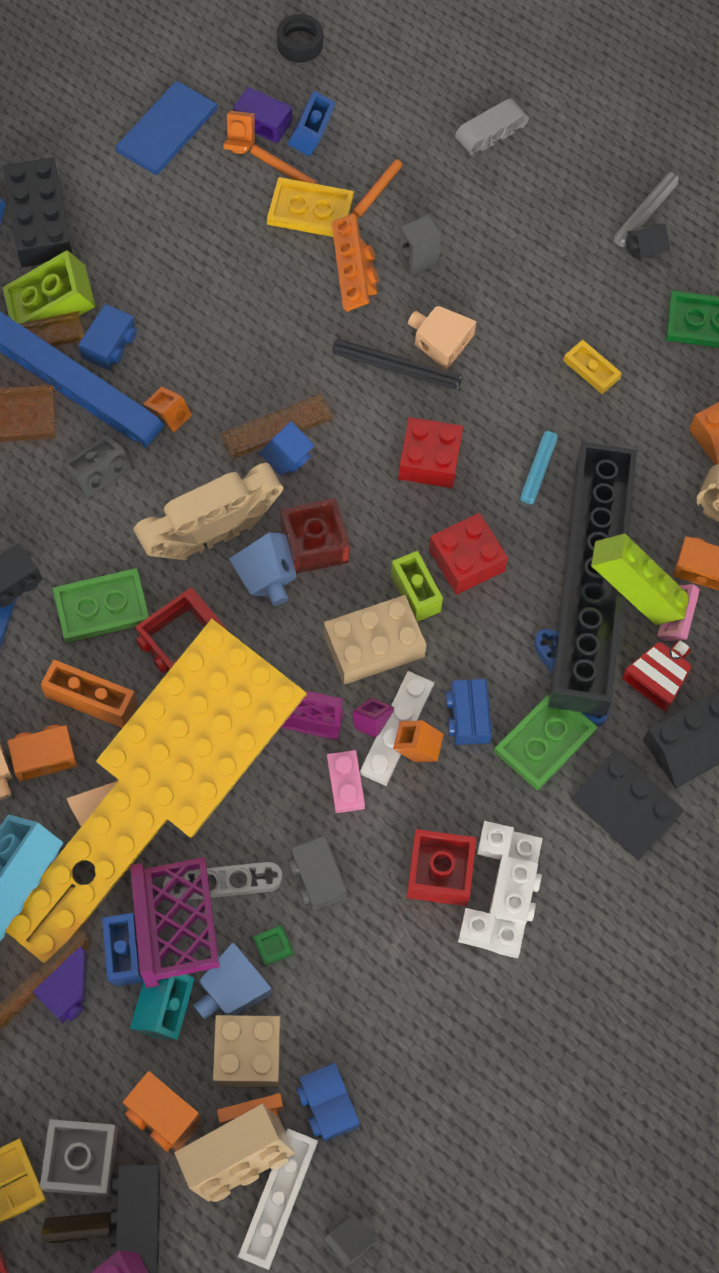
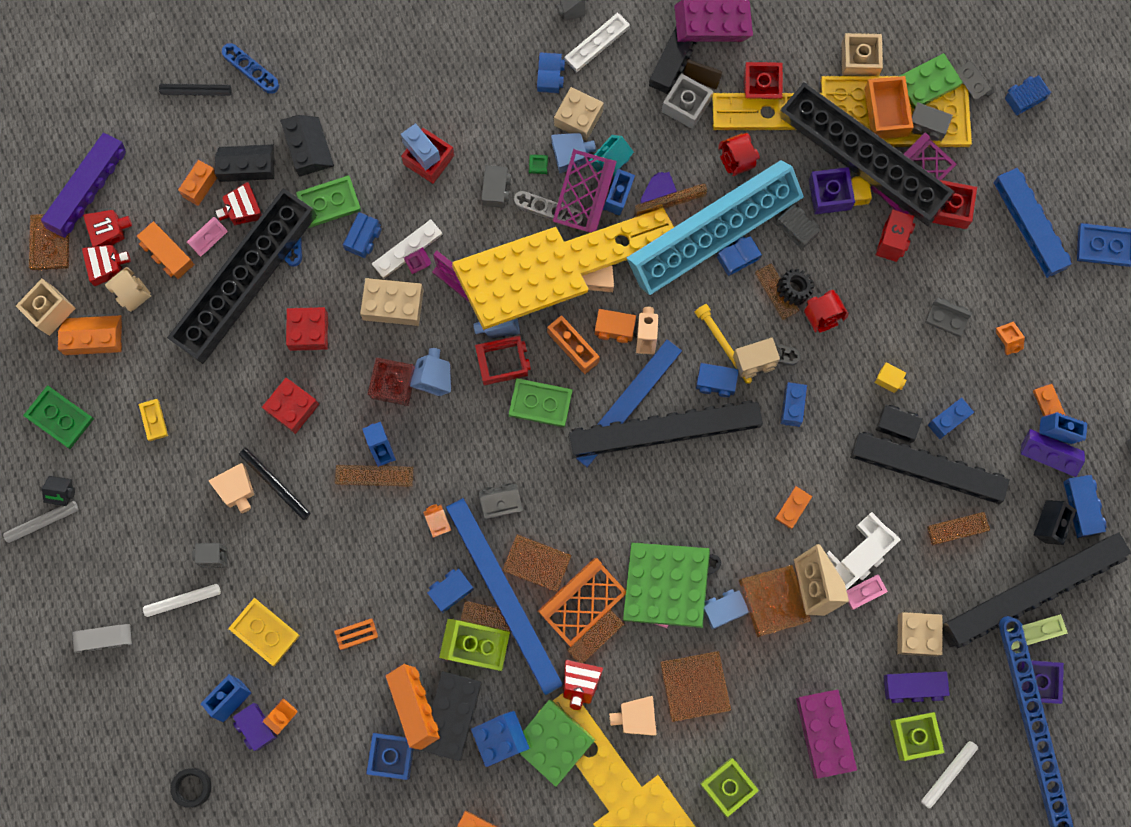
camera: 150 degrees left, 10 degrees up
blue tile [115,81,217,175] -> none
orange brick [122,1071,203,1152] -> none
tan piece [133,463,283,560] -> none
tan brick [174,1103,295,1202] -> none
orange plate [217,1093,284,1126] -> none
orange bar [250,144,318,184] -> none
bright pink plate [327,750,365,813] -> none
orange bracket [332,213,379,312] -> none
orange bar [351,159,403,219] -> none
lime brick [390,550,443,622] -> none
orange brick [393,720,444,762] -> none
white bracket [458,821,543,958] -> none
medium azure axle [520,431,558,505] -> none
lime brick [591,534,689,625] -> none
none -> white axle [143,584,221,617]
none -> orange tile [334,618,378,650]
none -> blue brick [367,733,414,780]
none -> orange brick [386,664,440,750]
none -> medium blue brick [401,123,440,170]

